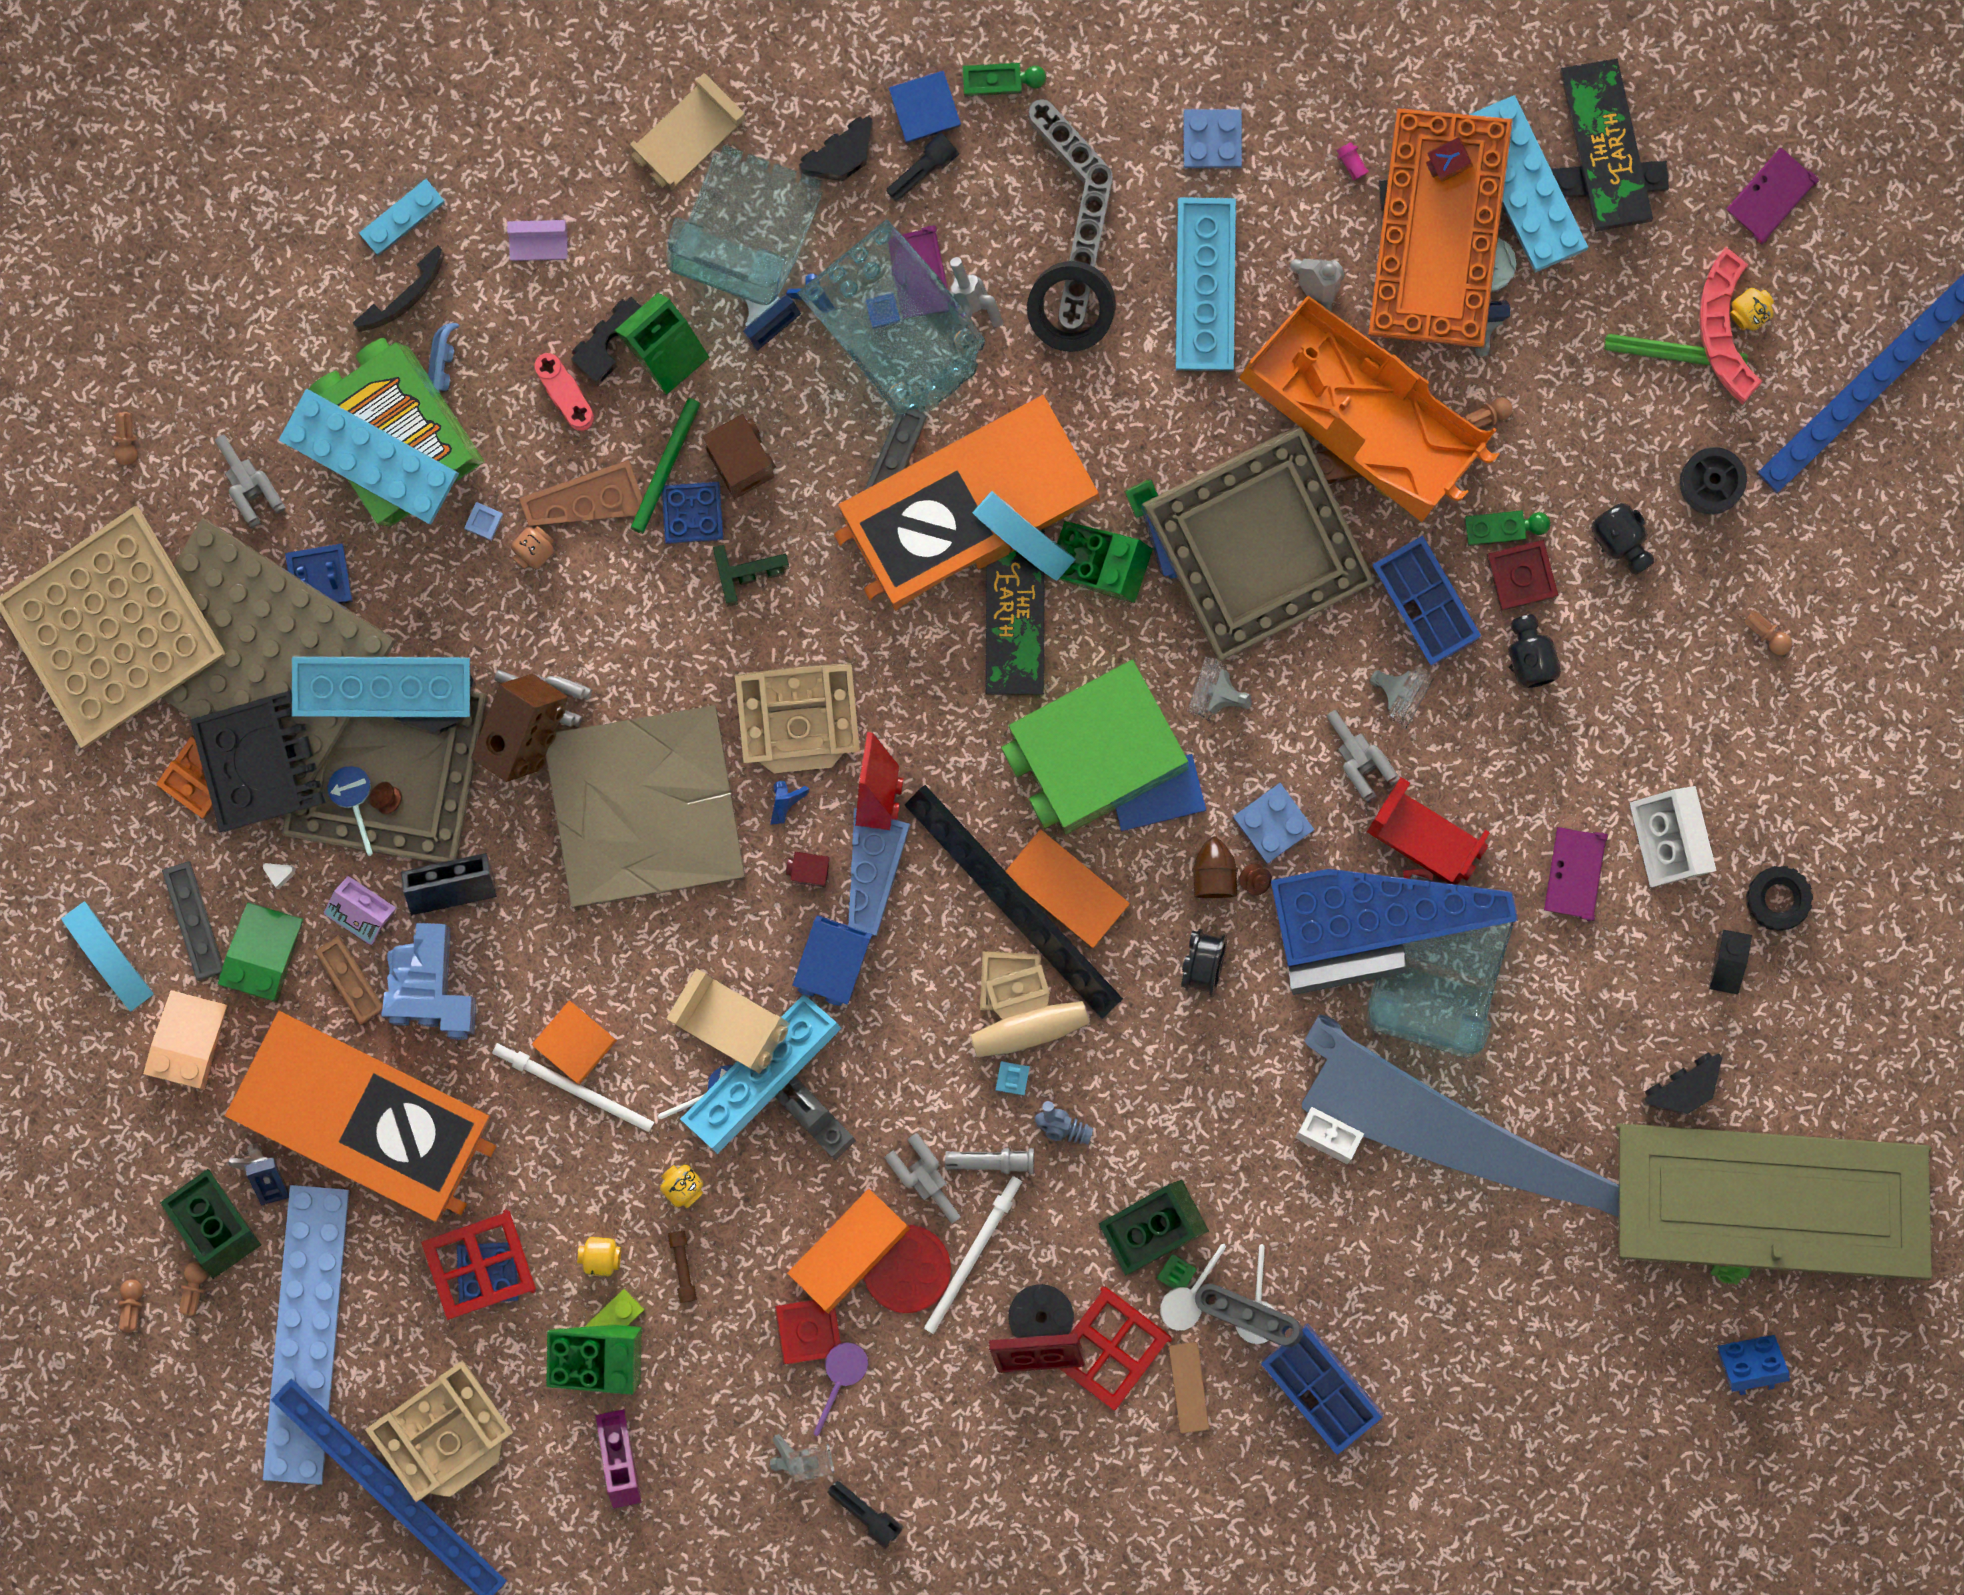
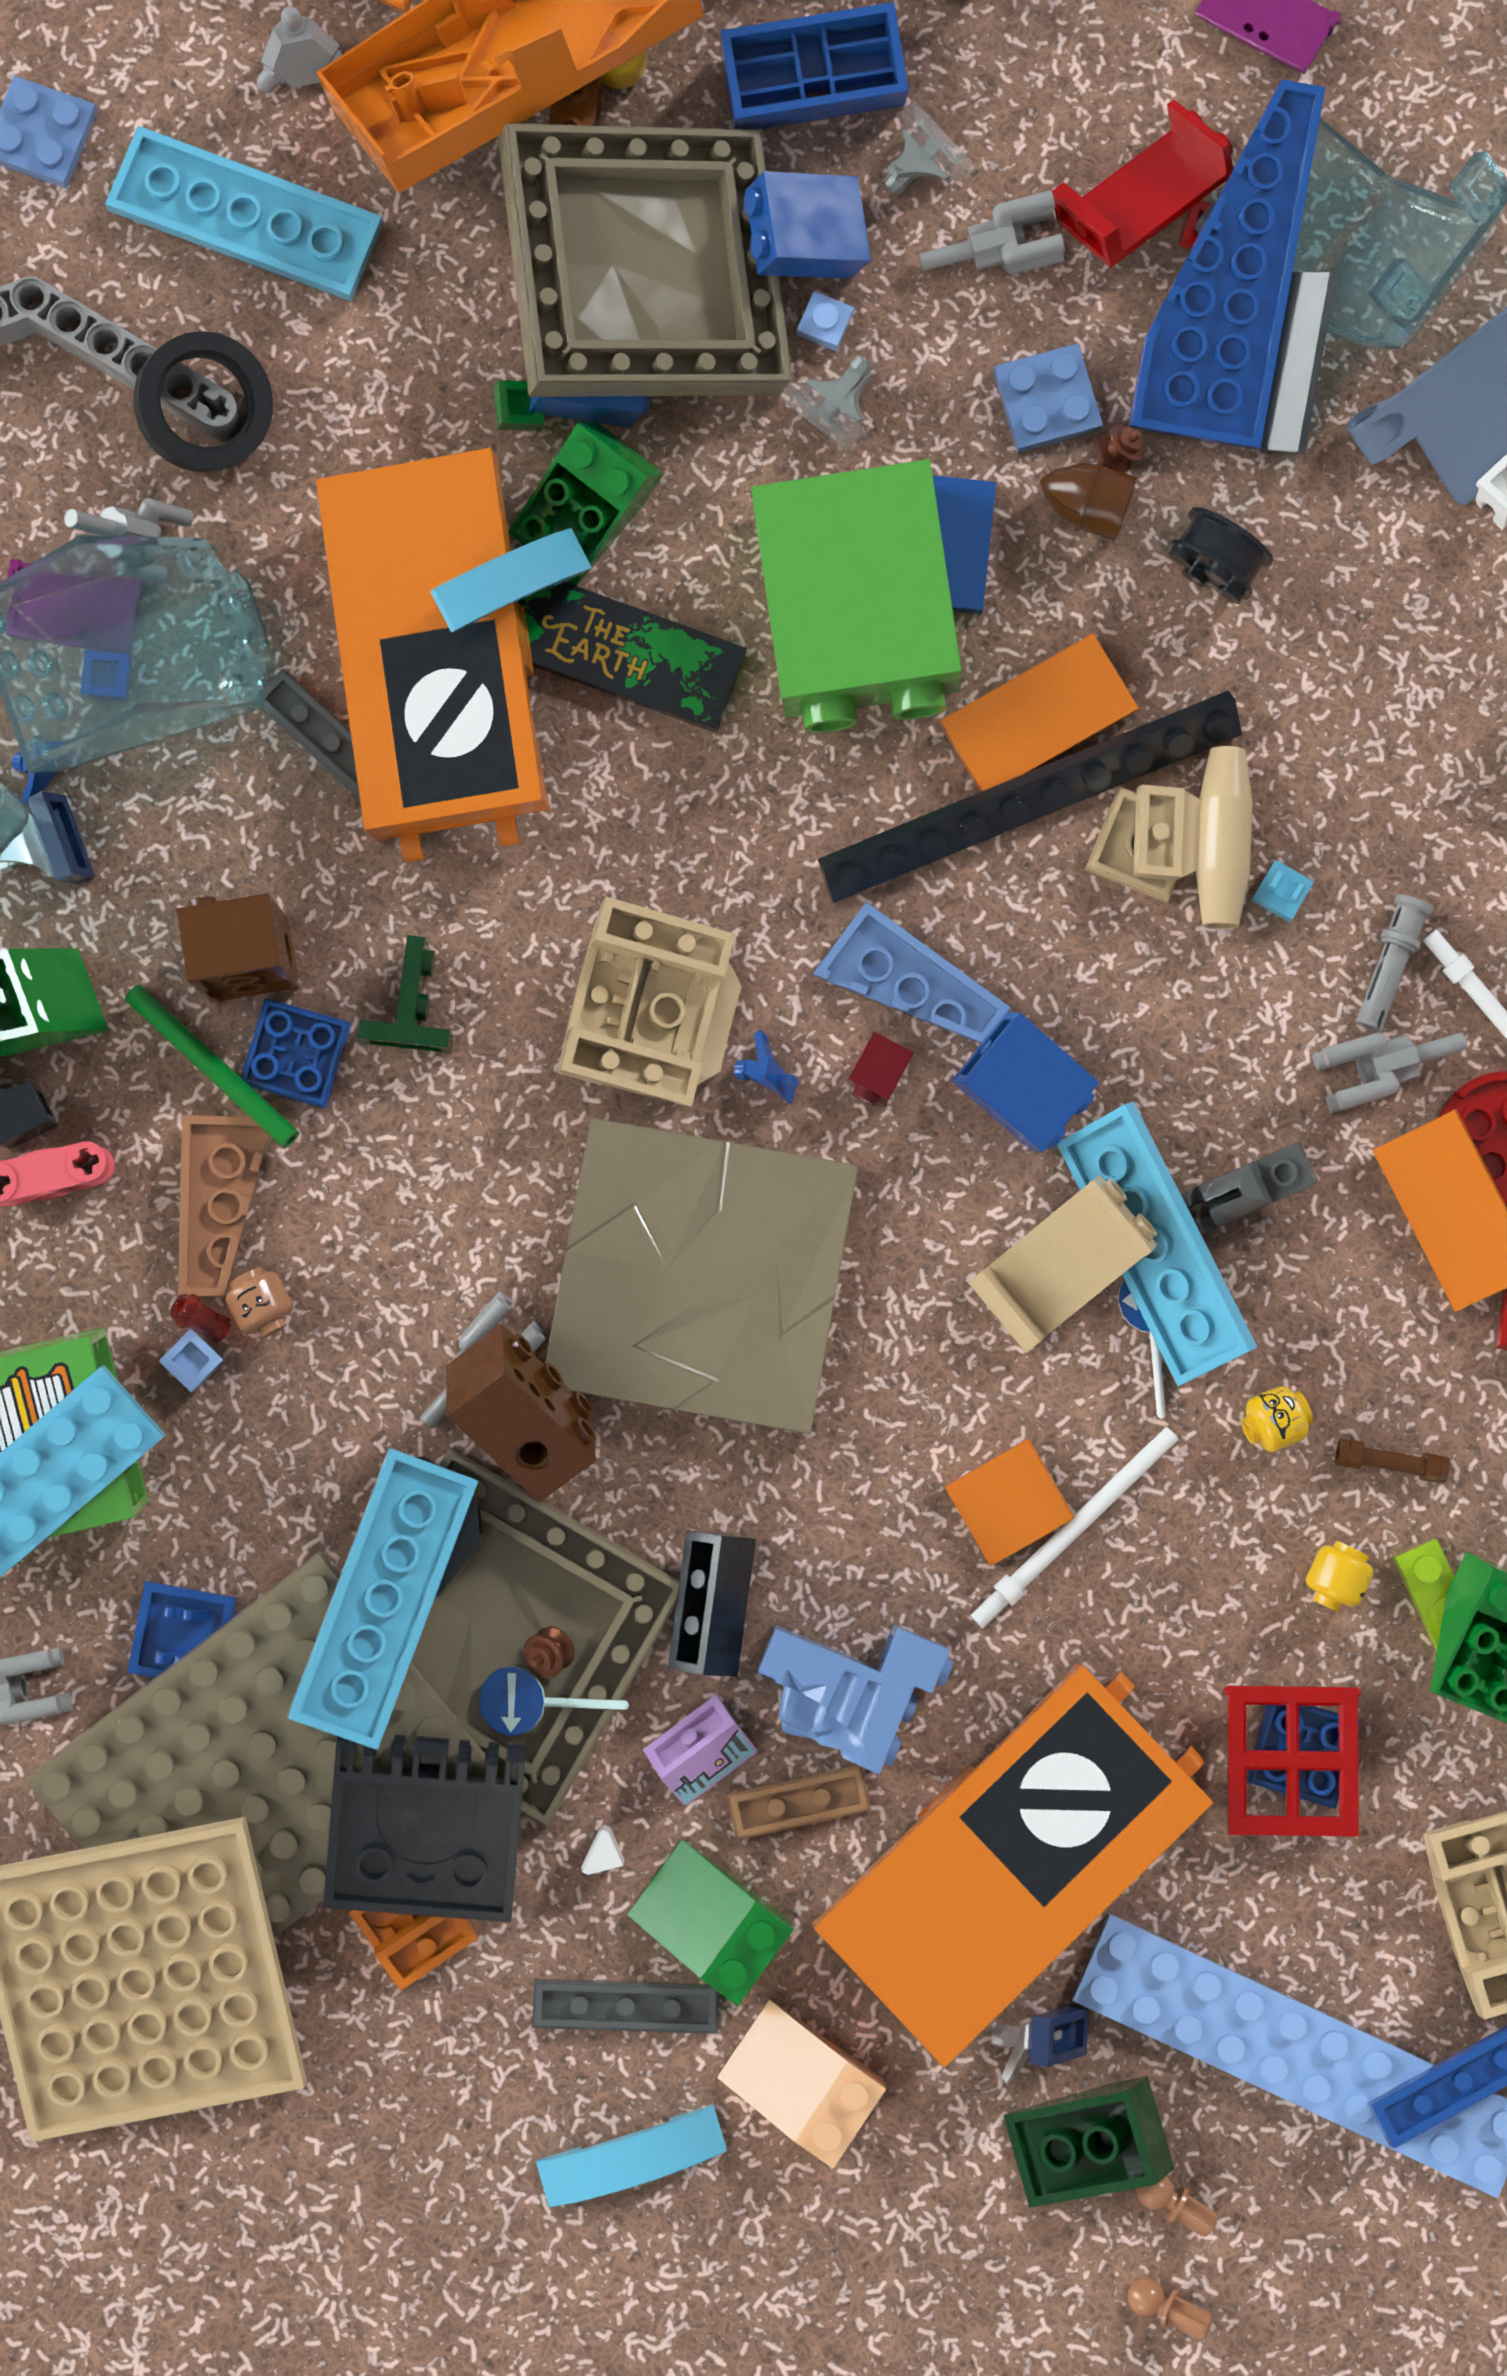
camera: 70 degrees left, 0 degrees up
red slope [855,732,904,830] -> none
sand blue piece [1035,1101,1093,1145] -> none
none -> clear red pin [170,1294,231,1343]
none -> brick [744,171,871,278]
none -> light blue plate [797,291,854,352]

